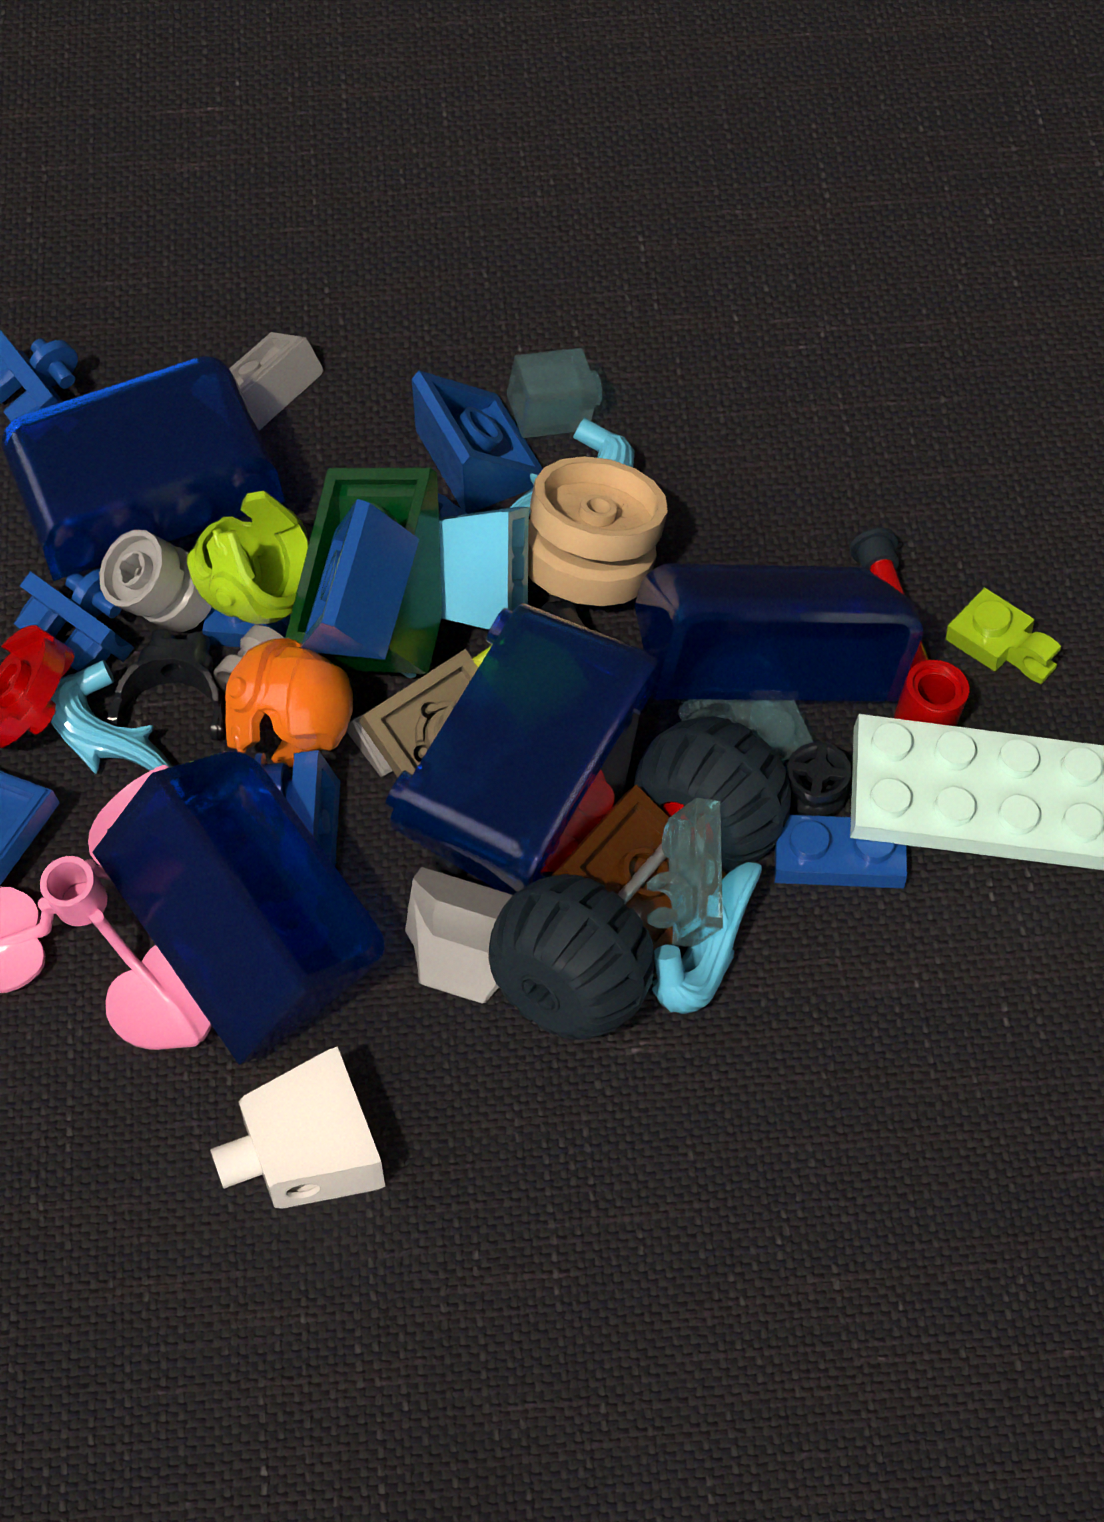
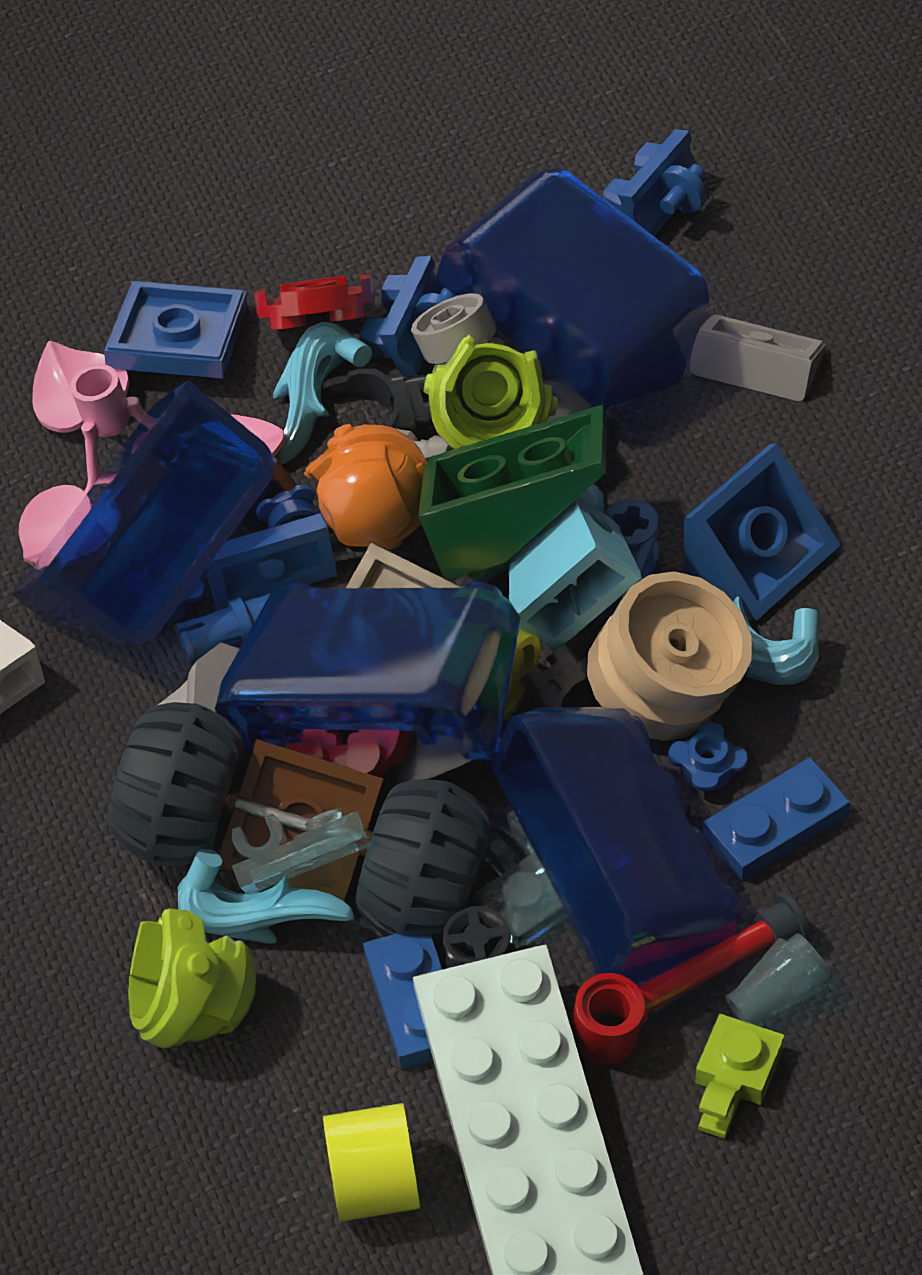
camera: 75 degrees right, 5 degrees down
blue slope [301,499,419,660] -> none
clear light blue brick [507,348,602,438] -> none
none -> lime helmet [128,908,256,1048]
none -> blue pin [176,584,308,663]
none -> neon yellow piece [323,1103,420,1222]
none -> blue plate [669,722,747,791]
none -> blue plate [703,757,850,881]
none -> clear light blue cone [725,933,831,1025]

